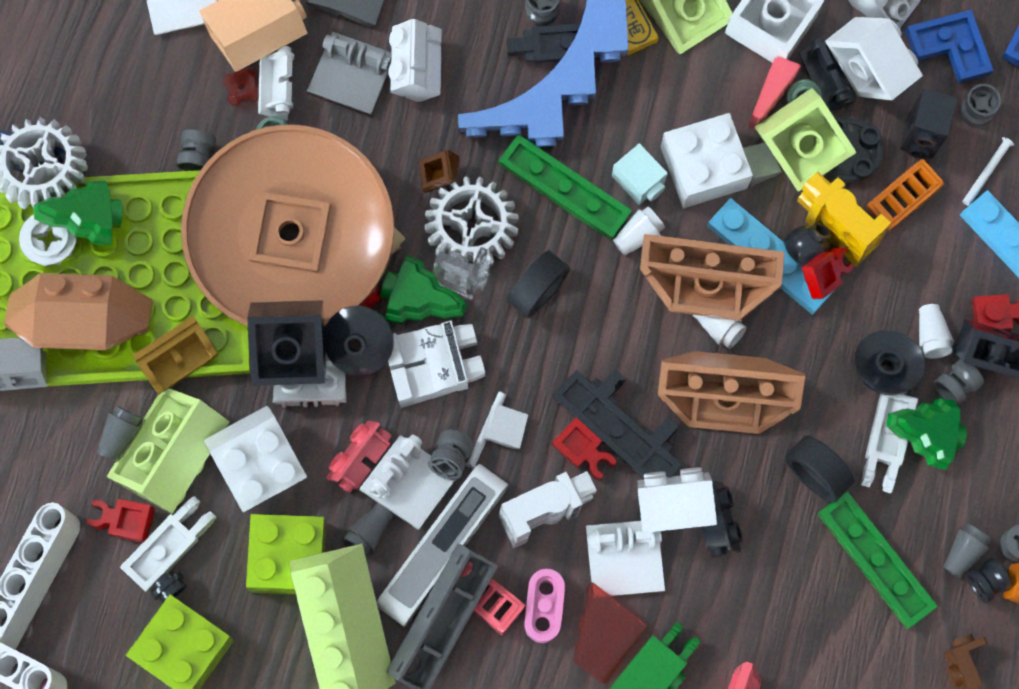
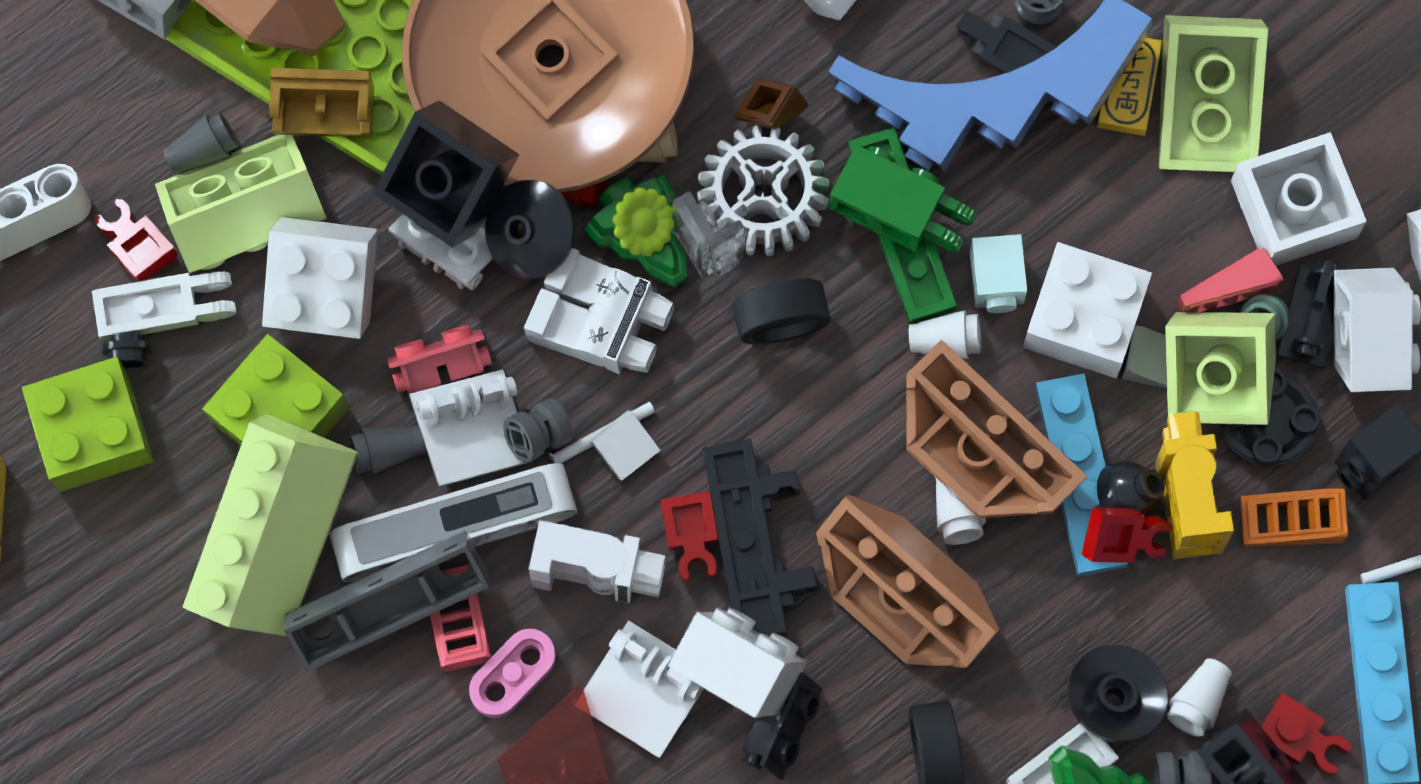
camera: 45 degrees right, 0 degrees up
none -> lime piece [612,188,675,256]
none -> green hinge [828,144,977,252]

